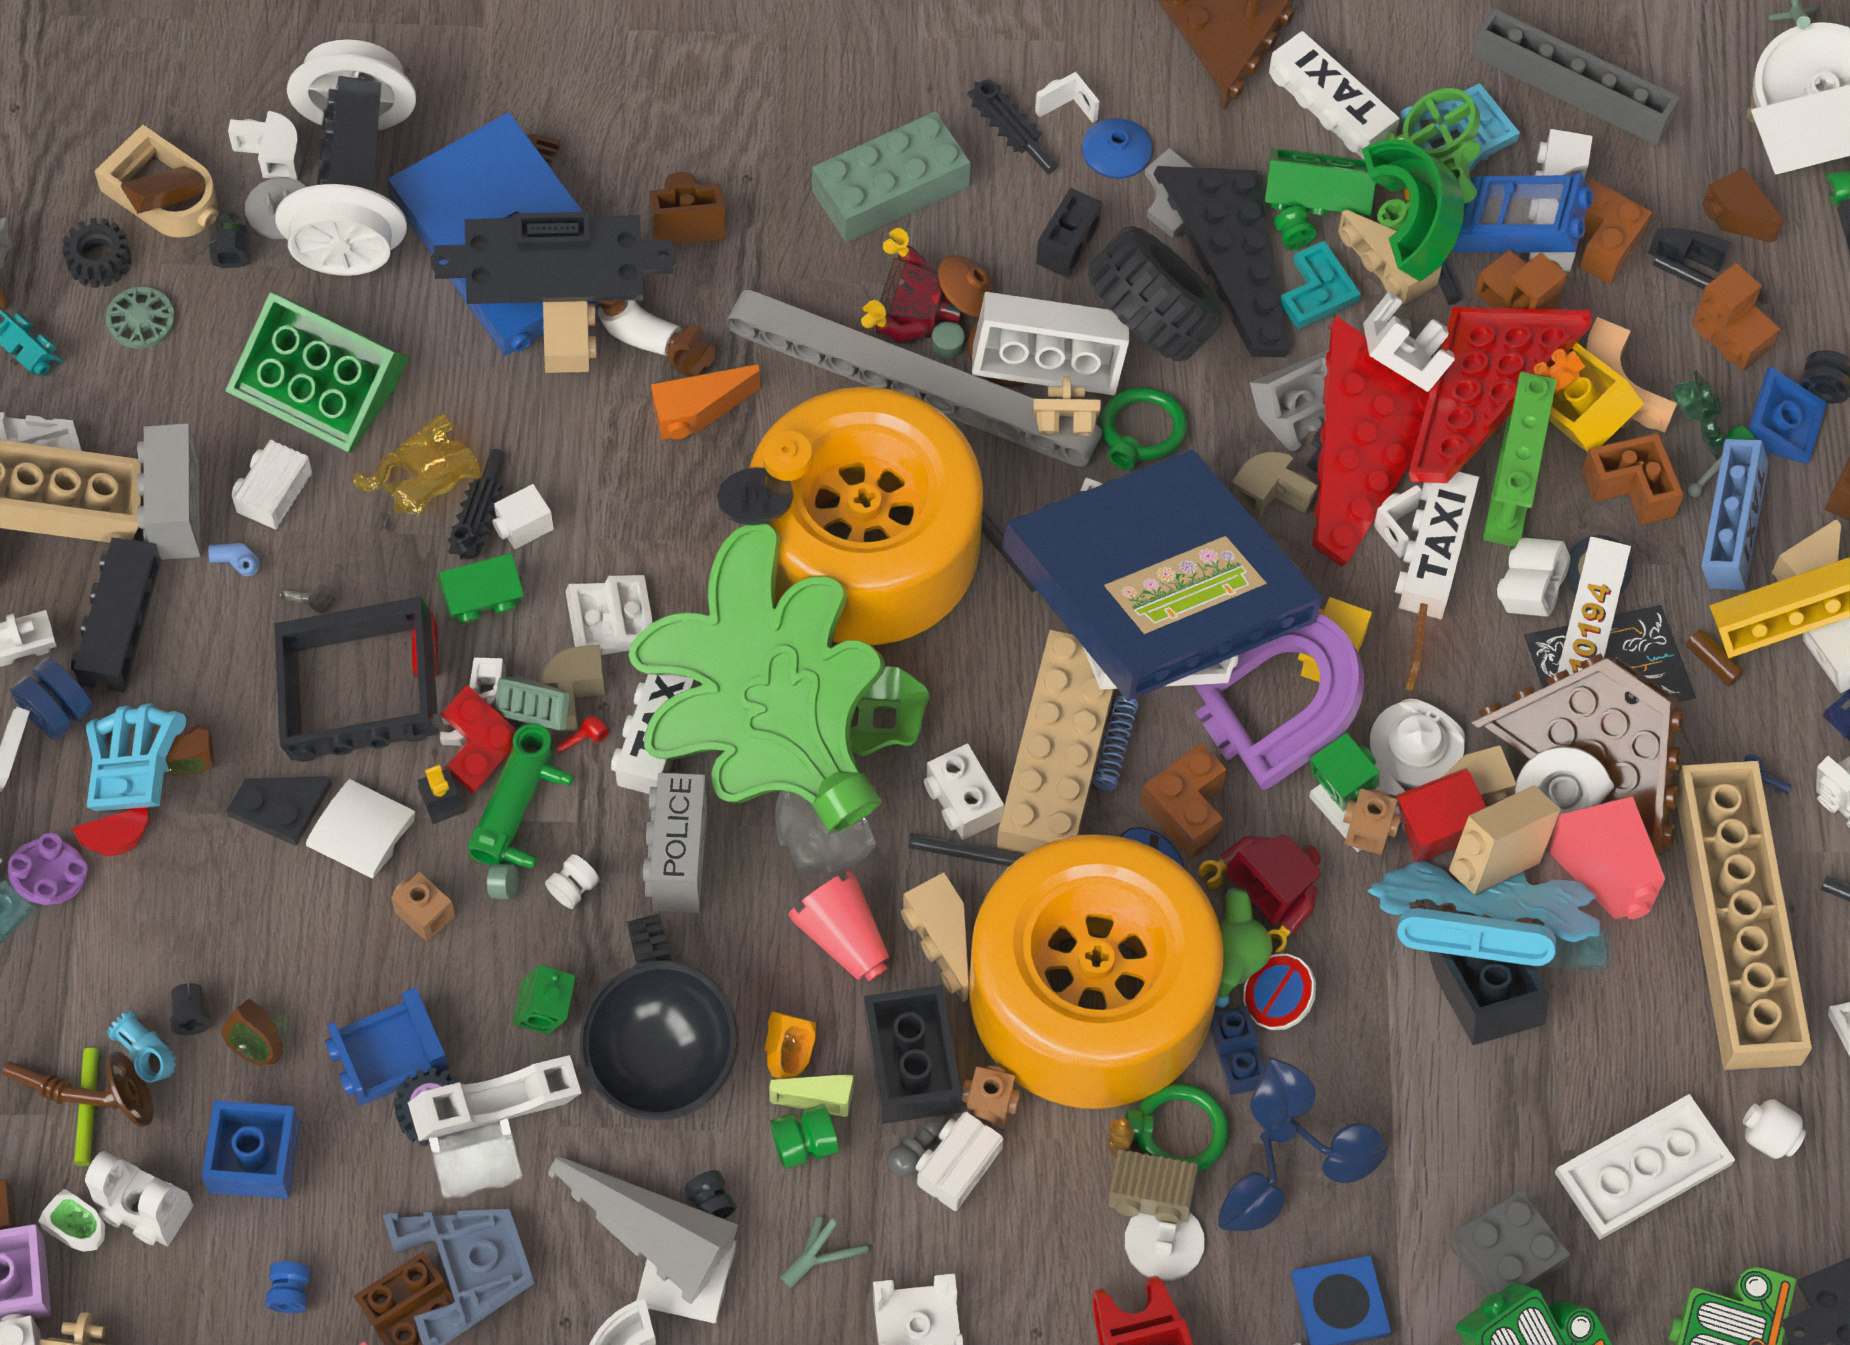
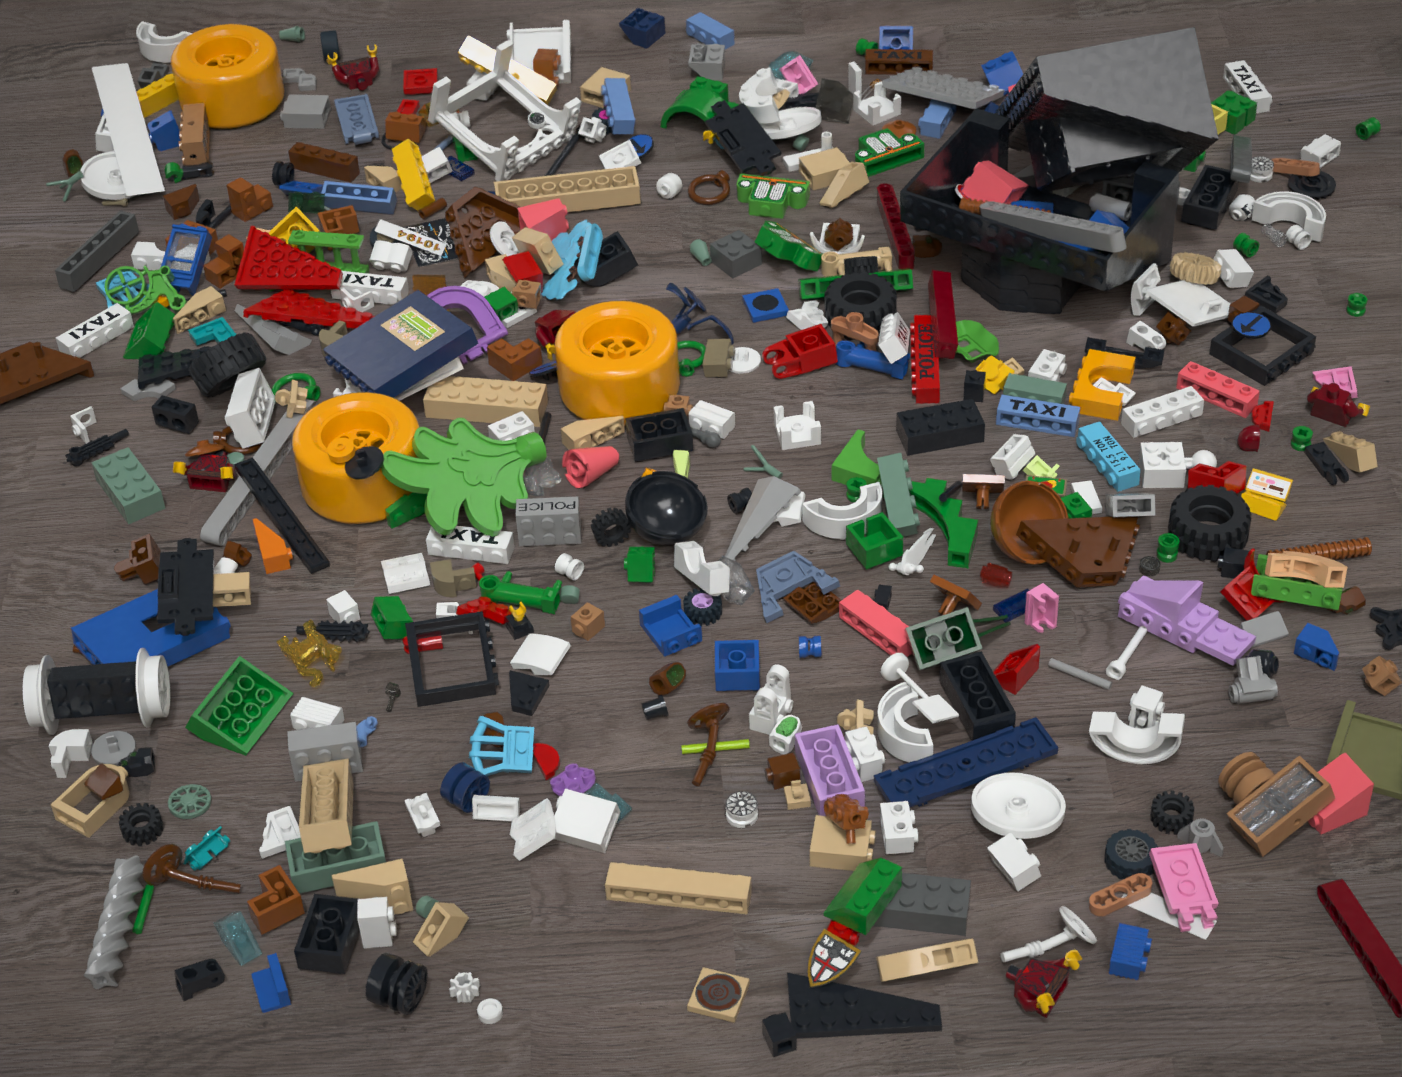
camera: 90 degrees left, 20 degrees down
black brick [71,537,162,693] -> none
medium azure connector [107,1010,176,1083] -> none
sand green slope [495,676,570,730] -> none
green wheel [770,1104,839,1170] -> none
blue dish [1082,118,1152,179] -> none
pearl gold piece [1107,1118,1134,1159] -> none
green wheel [1274,206,1317,250] -> none
green brick [1361,140,1464,282] -> none
white panel [1363,291,1455,392] -> none
orange piece [1533,349,1586,394] -> none
white plate [1555,1094,1735,1240] -> none
none -> black tile [235,457,330,574]
none -> reddish brown piece [688,170,730,205]
none -> sand green cone [690,239,712,266]

